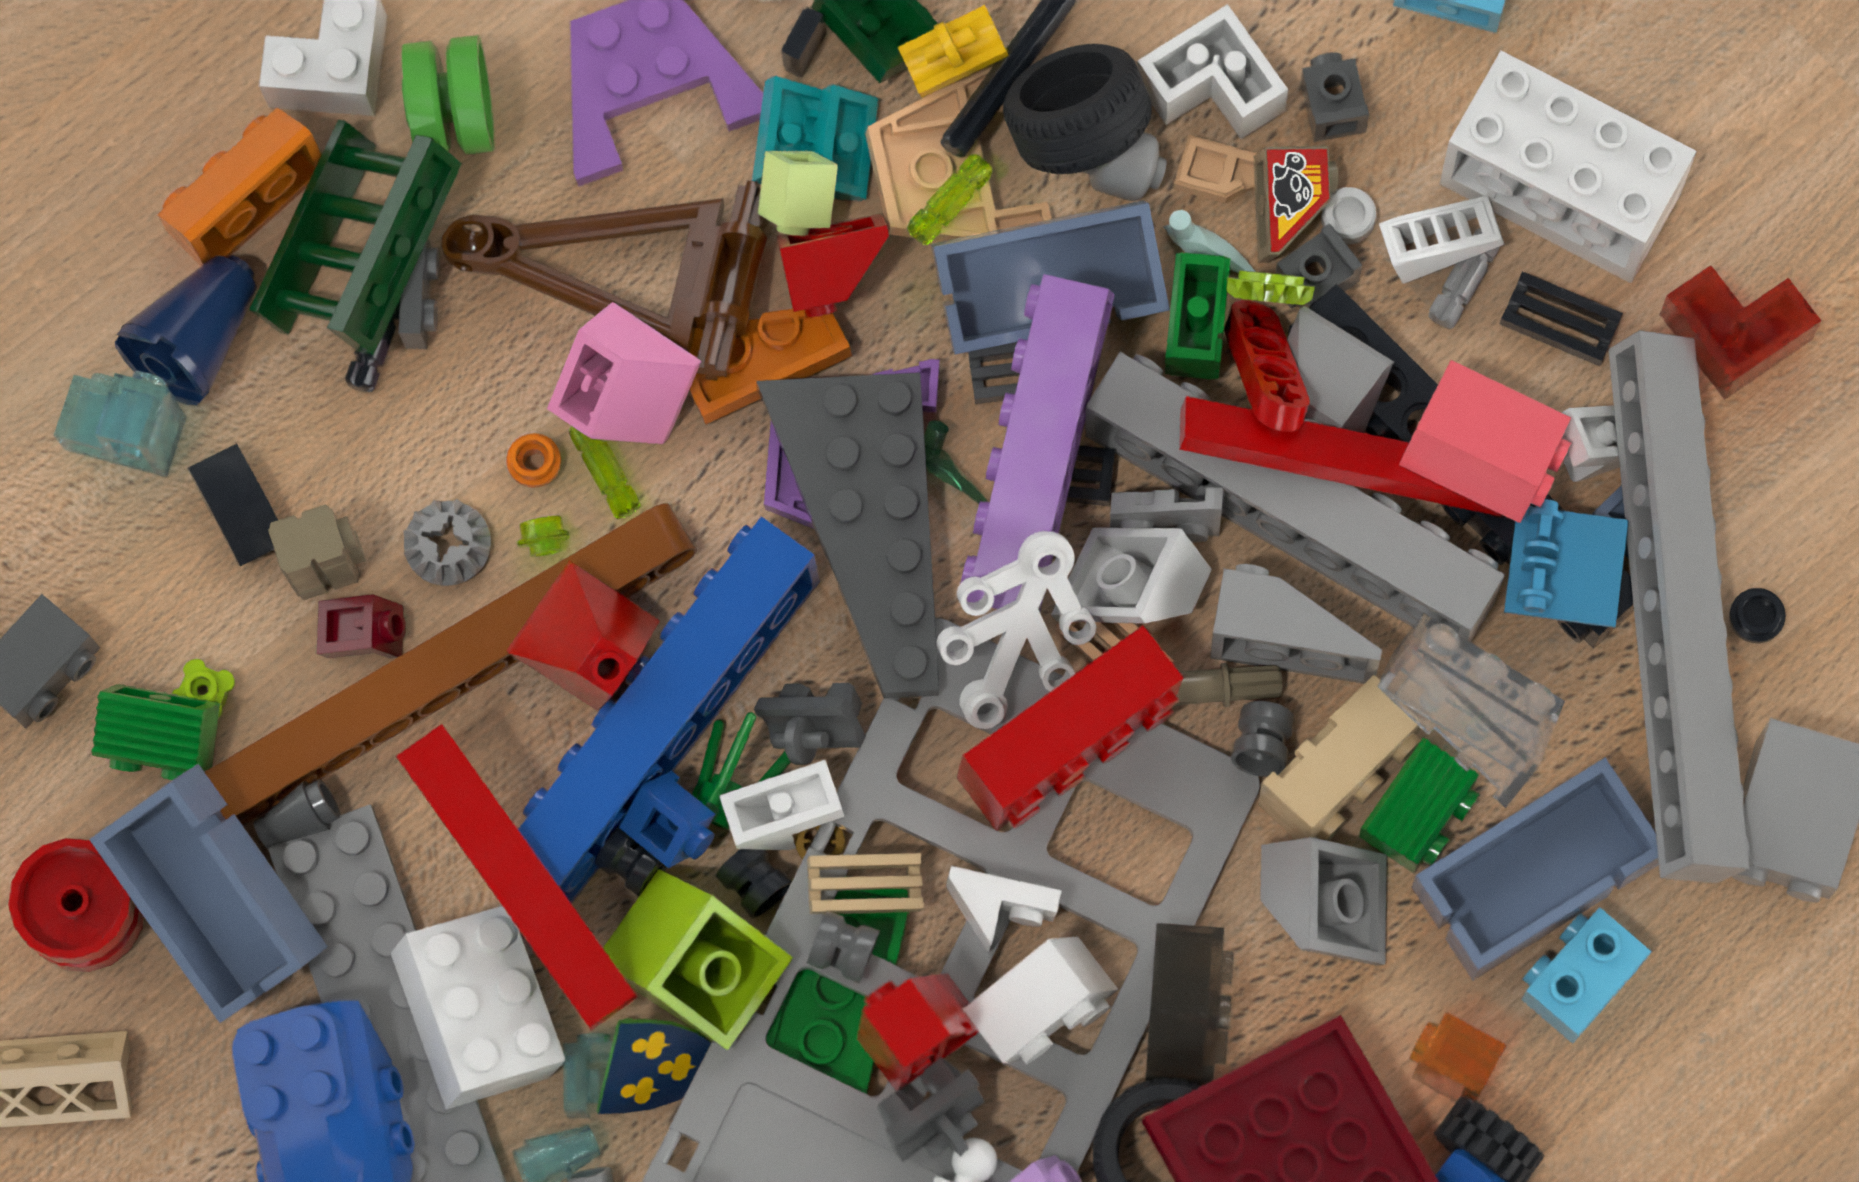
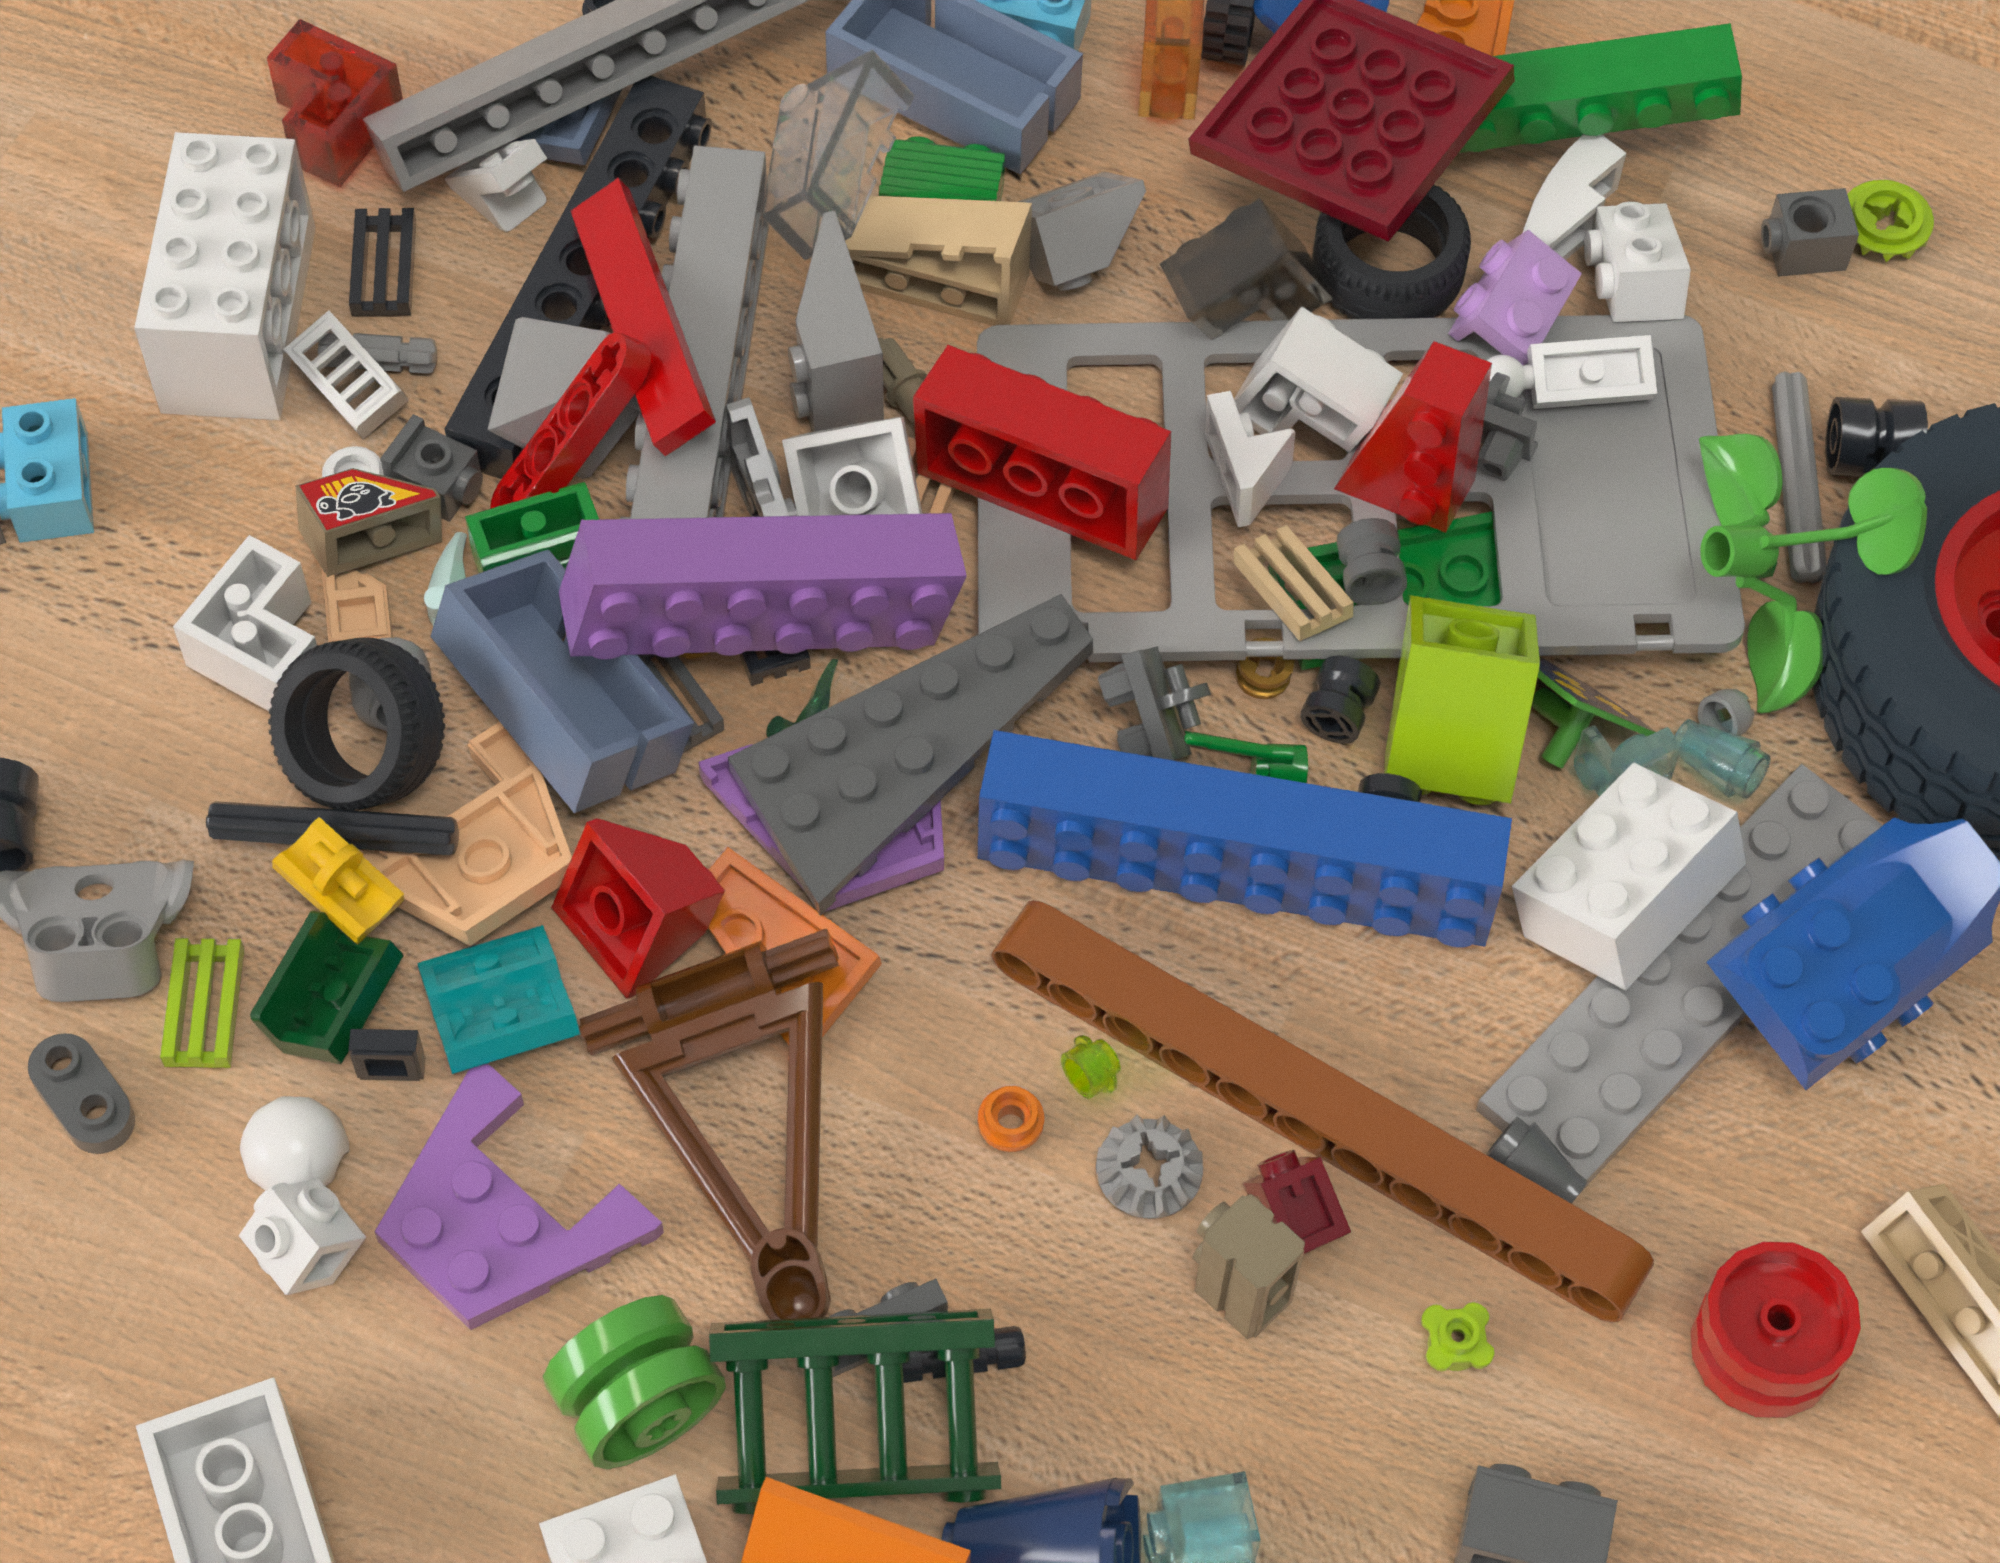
camera: 125 degrees left, 15 degrees down
sand blue piece [89,764,328,1023] -> none
green brick [91,684,220,780] -> none
black slope [187,443,278,566] -> none
red tile [396,724,638,1031] -> none
red slope [506,560,660,711] -> none
bright pink slope [547,302,701,444] -> none
clear neon green axle [569,426,640,519] -> none
blue brick [619,771,715,868] -> none
white slope [719,760,845,850] -> none
yellowish green brick [758,151,838,236] -> none
clear neon green axle [907,154,993,245] -> none
white plant [937,531,1096,729] -> none
lime gear [1227,270,1315,305] -> none
dark grey wheel [1231,701,1295,777] -> none
dark grey brick [1300,52,1369,142] -> none
coral brick [1399,360,1571,523] -> none
dark azure hinge [1504,499,1628,628] -> none

